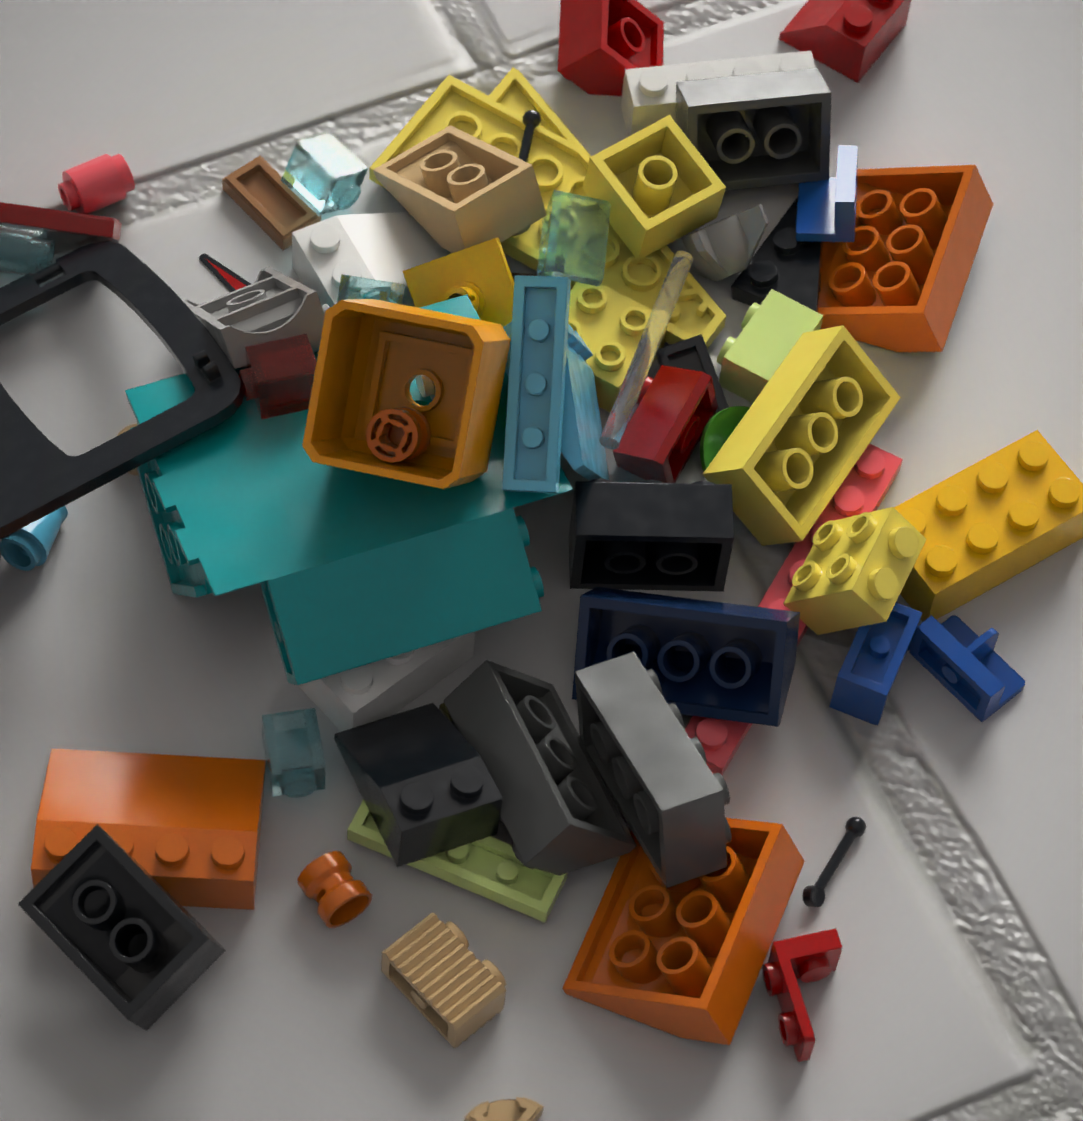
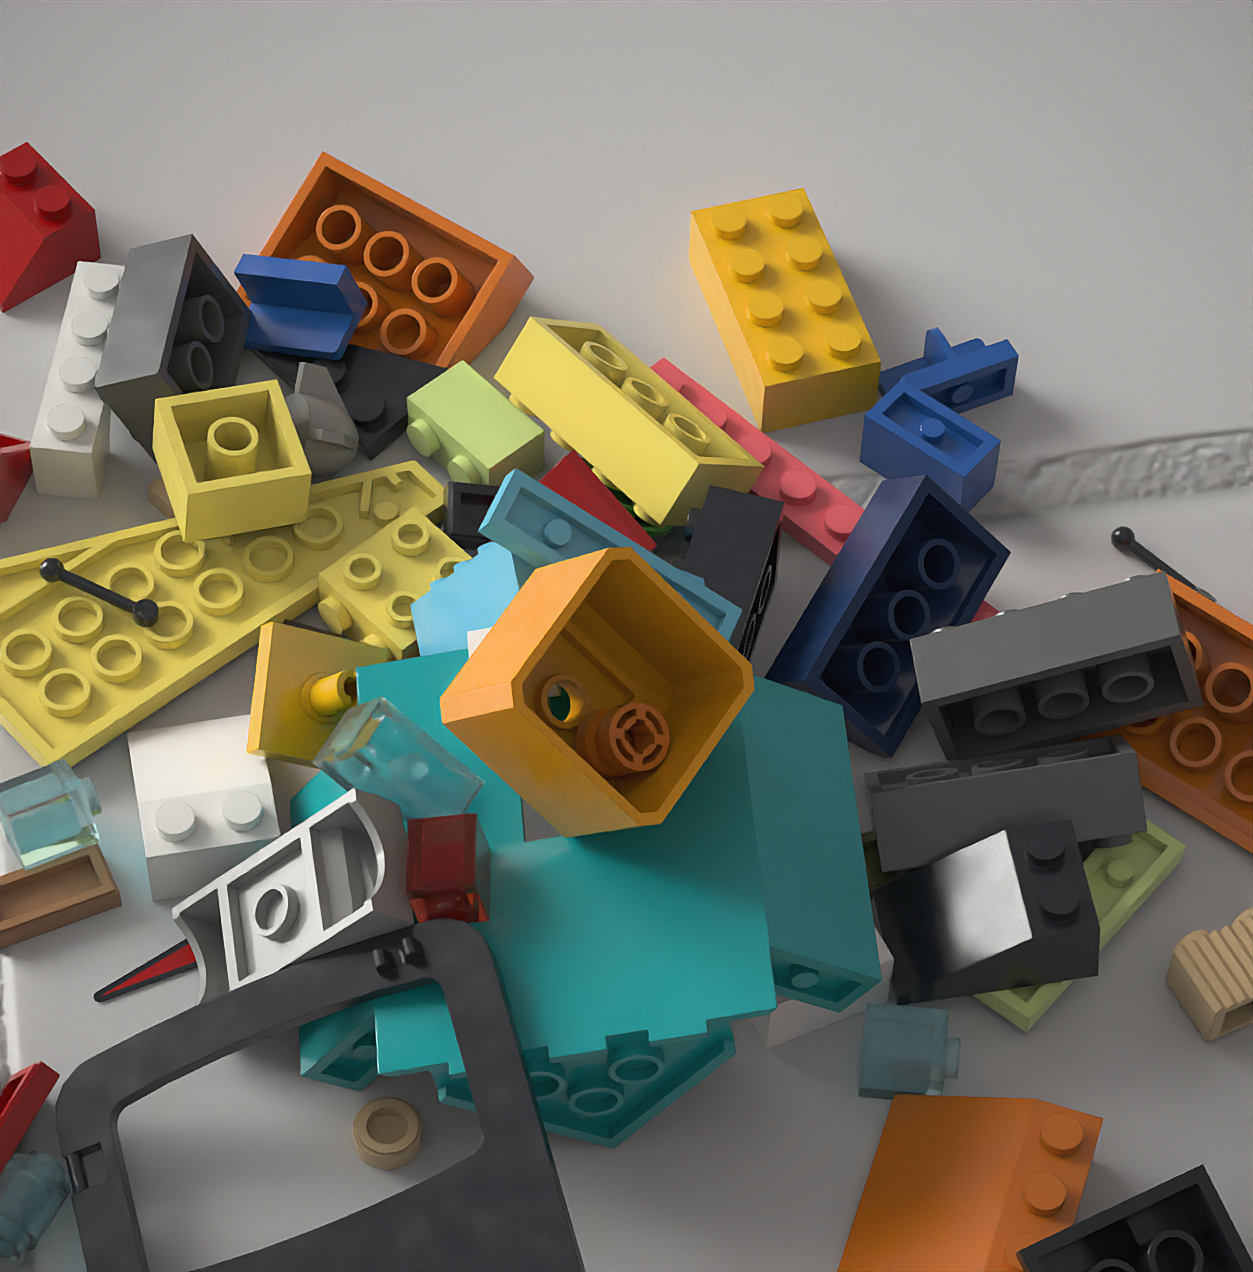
camera: 70 degrees left, 5 degrees down
orange wheel [297,851,372,928] -> none
tan slope [373,125,547,253] -> none
clear light blue panel [536,190,611,286] -> none
clear axle [599,251,694,449] -> none
light yellow brick [783,507,926,635] -> none

